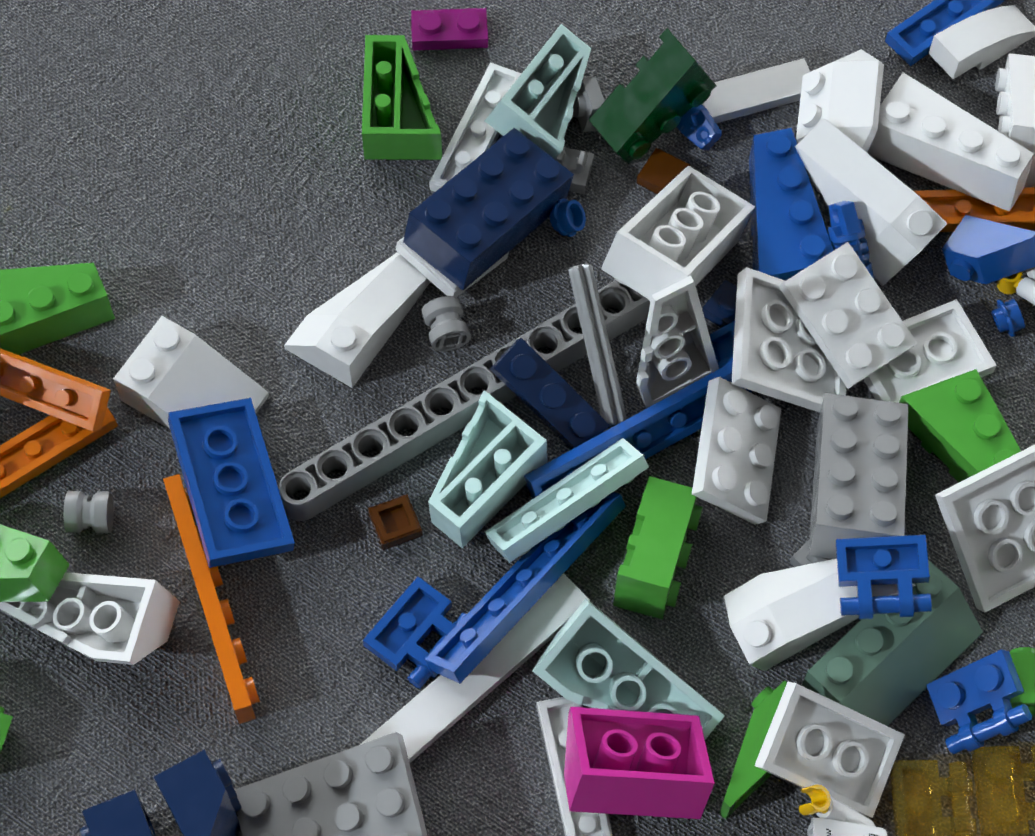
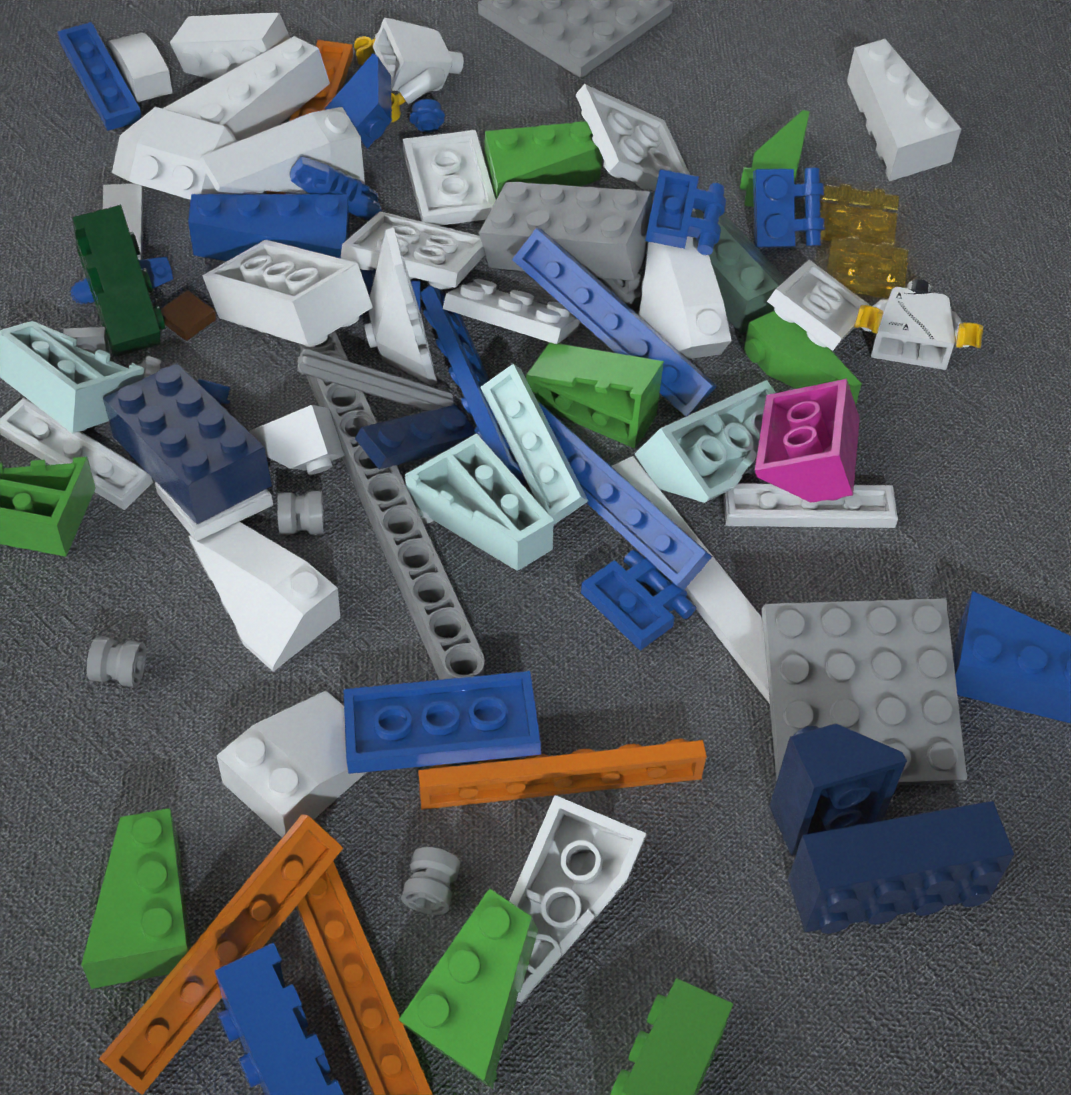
camera: 80 degrees left, 10 degrees down
reddish brown tile [368,494,423,550] -> none
white plate [779,242,918,389] -> none
none -> light grey wheel [86,635,146,688]
none -> white slope [249,405,345,475]
none -> plate [512,228,717,416]

